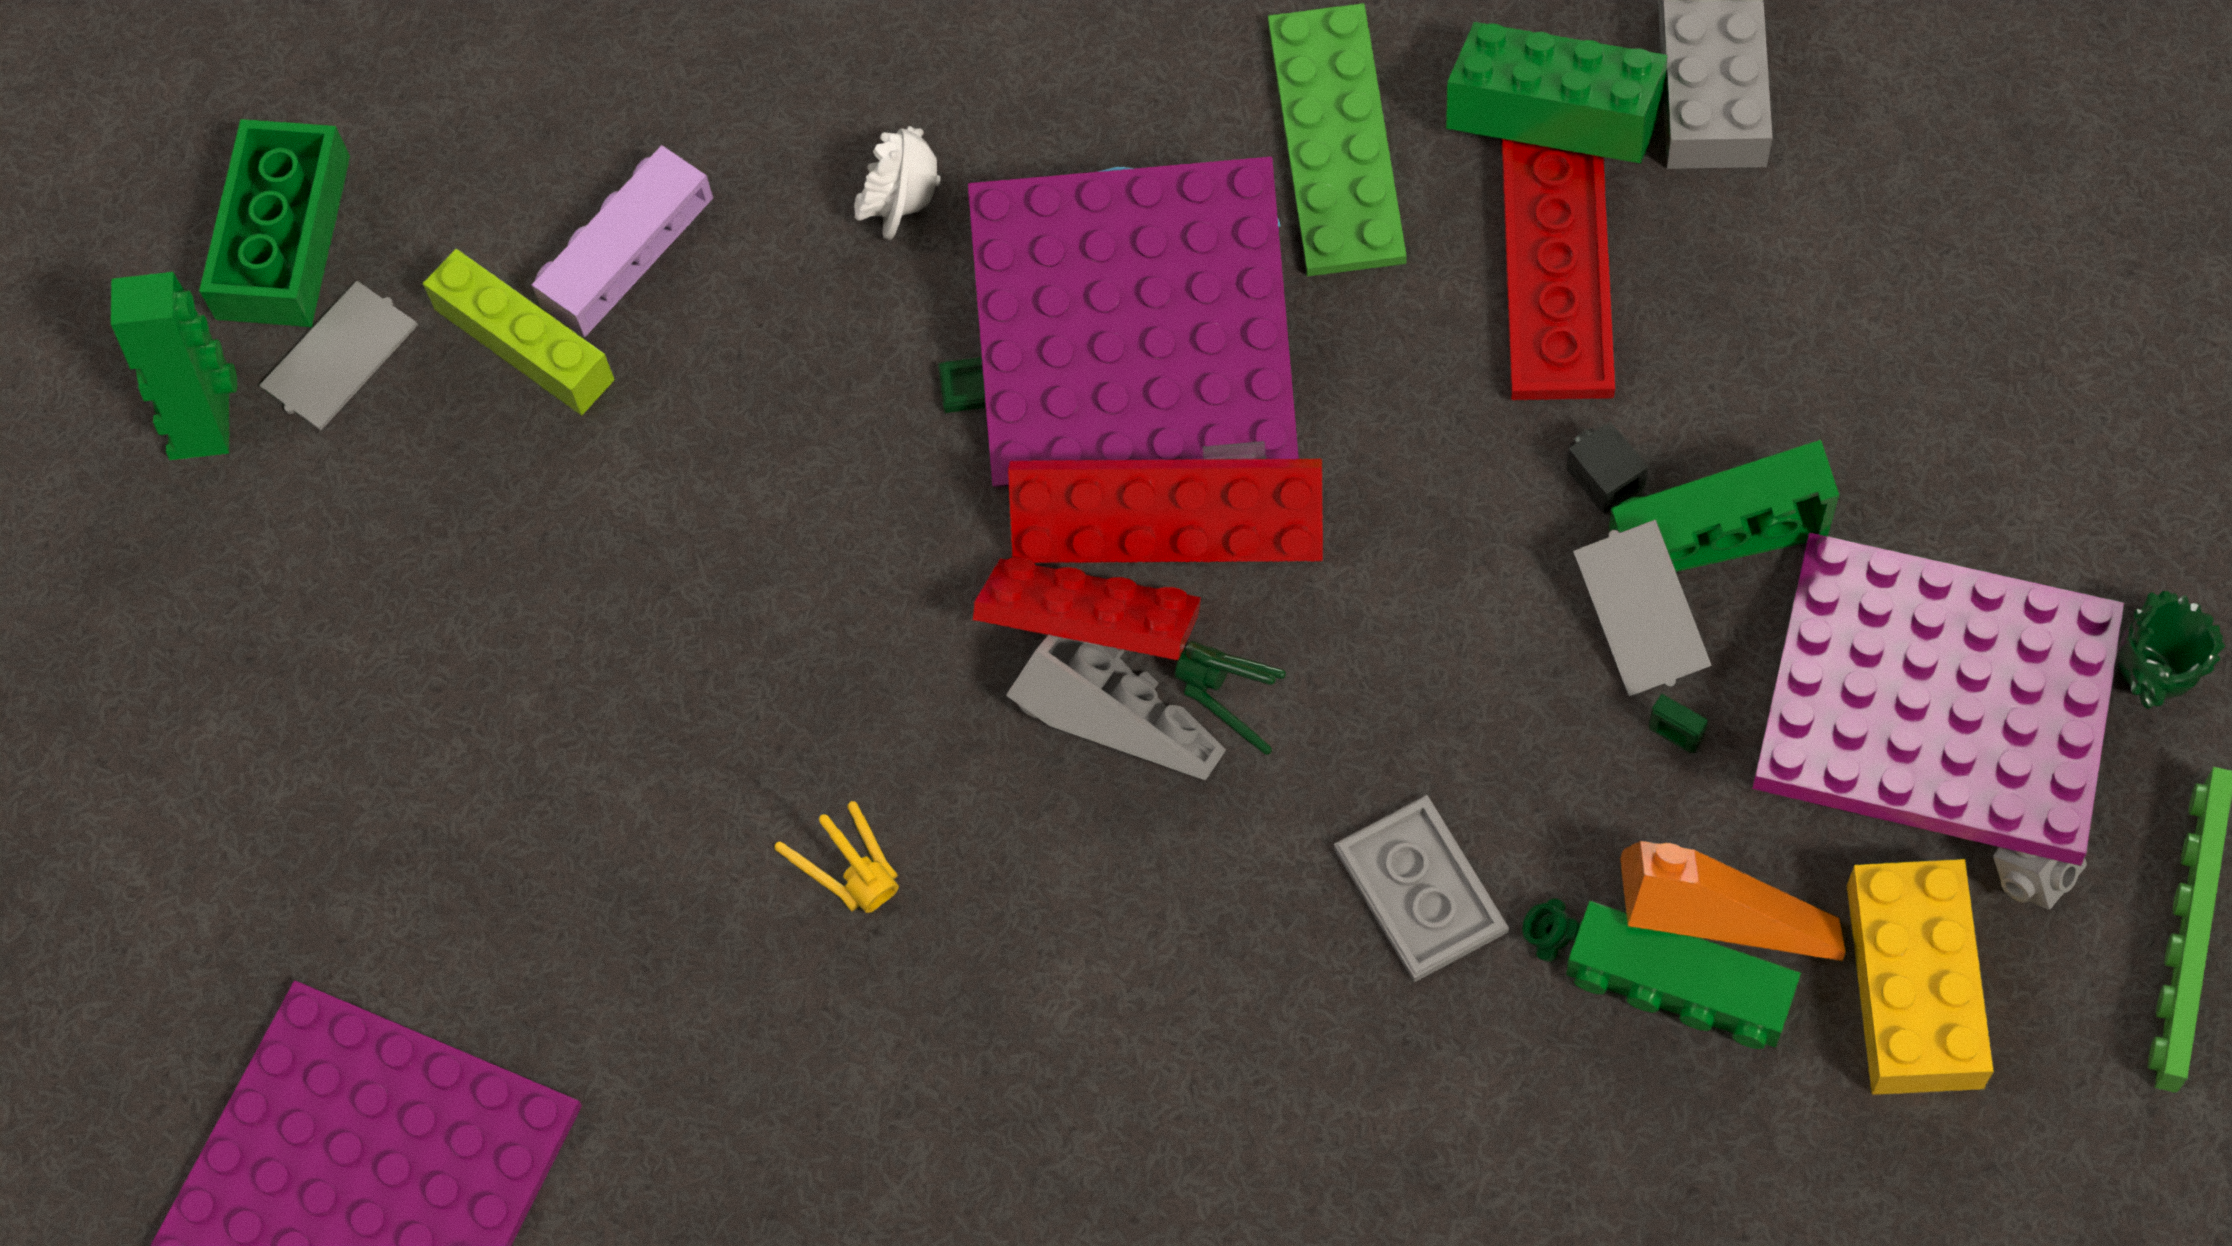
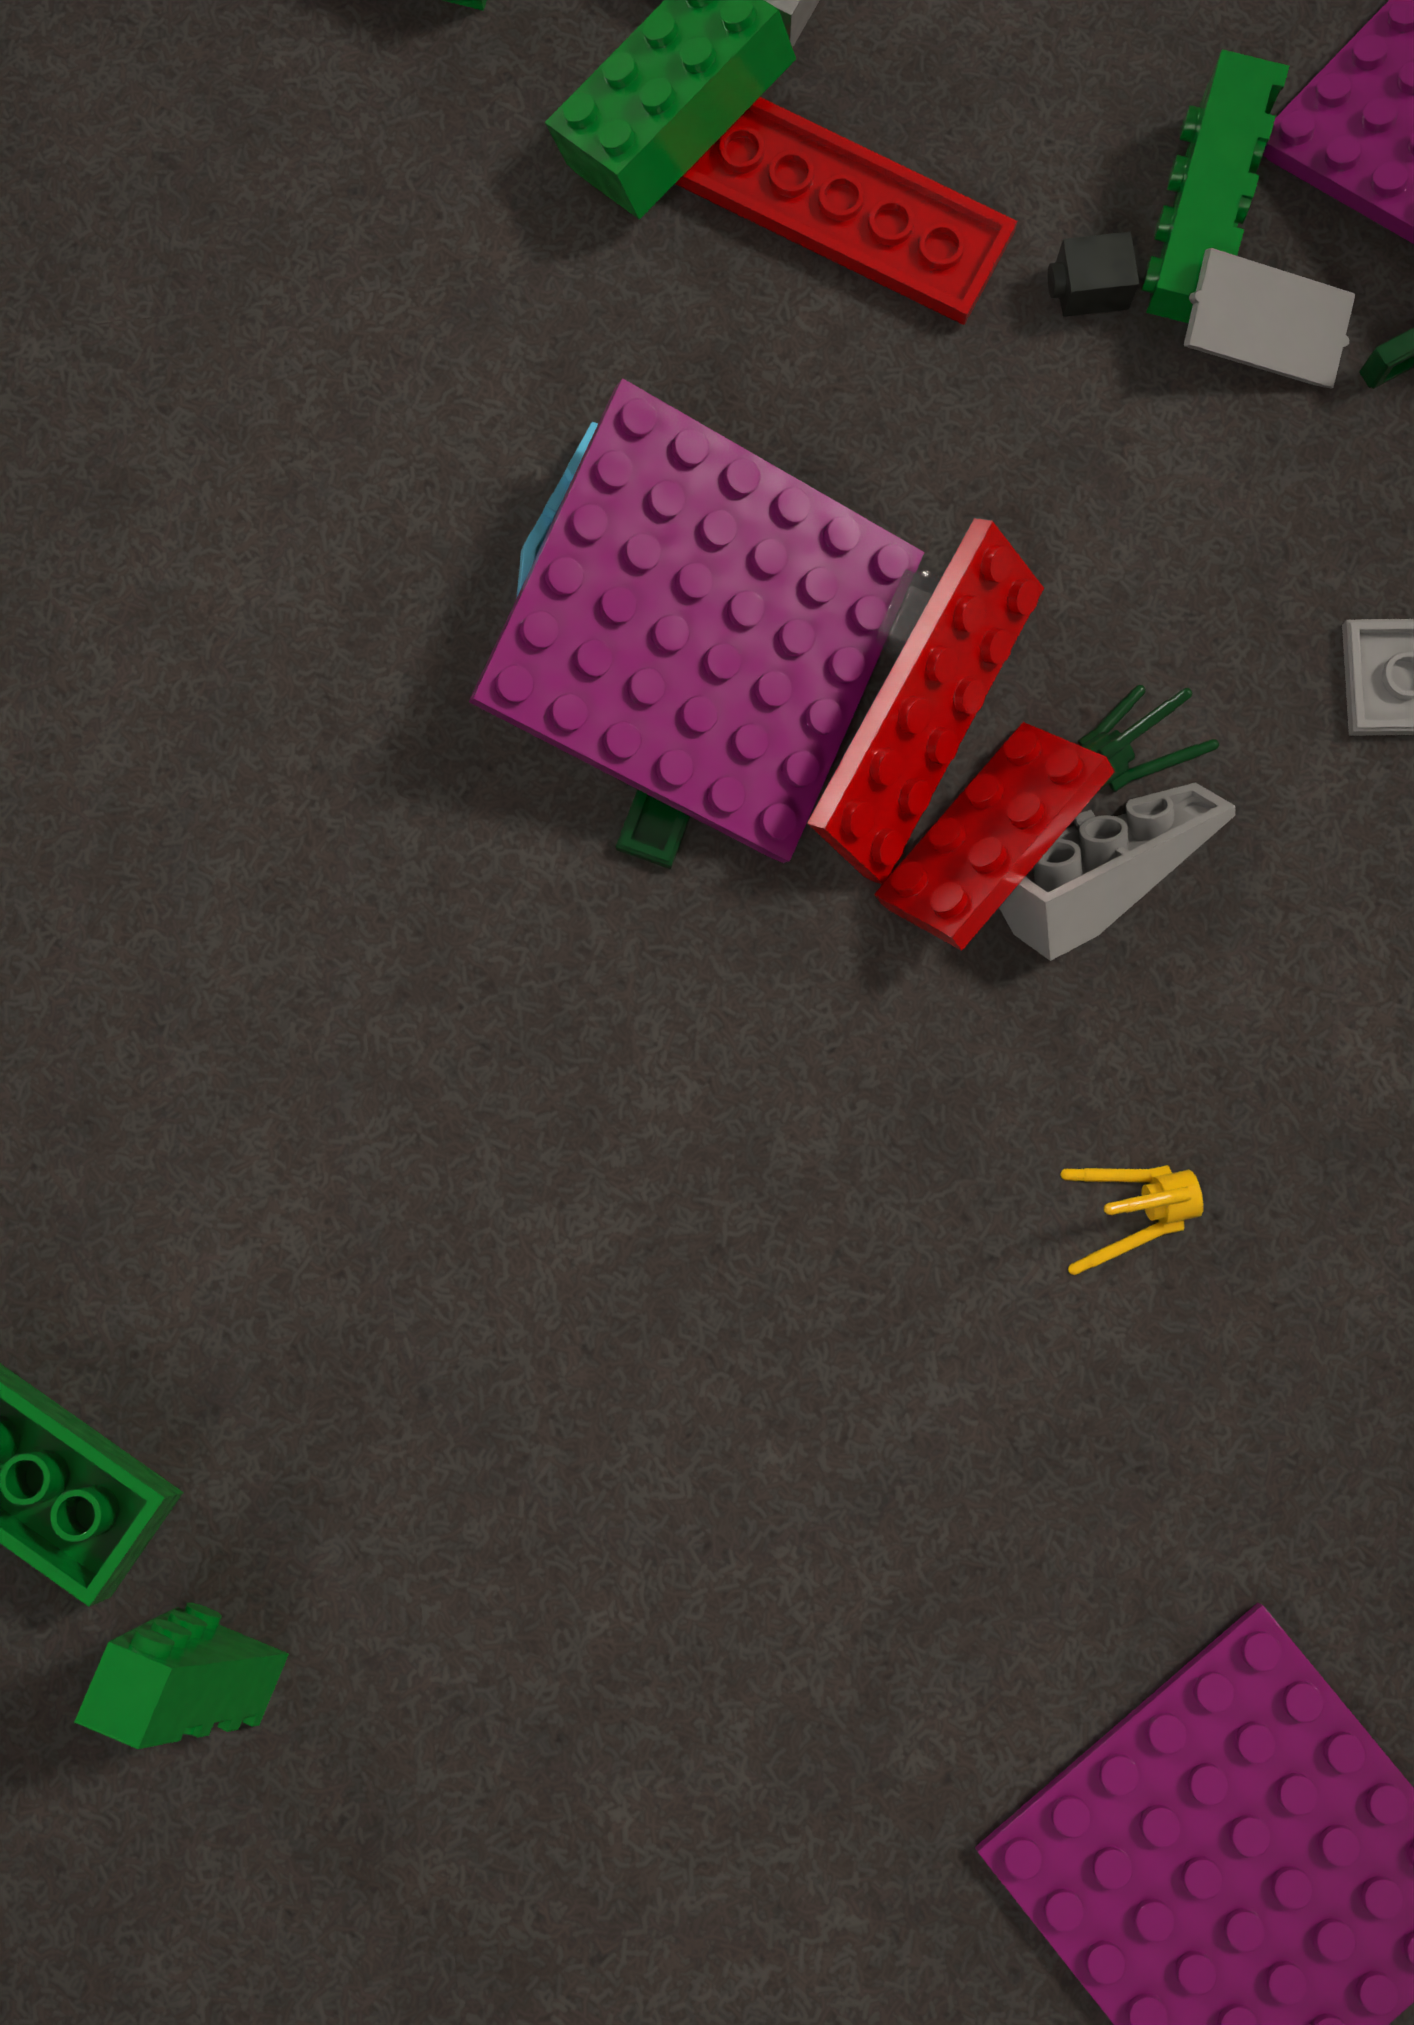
camera: 70 degrees left, 15 degrees up
light grey piece [259,281,418,431] -> none
lime brick [423,249,615,415] -> none
lavender brick [532,145,713,338] -> none
white hair [854,126,940,241] -> none
bright green plate [1268,3,1407,276] -> none

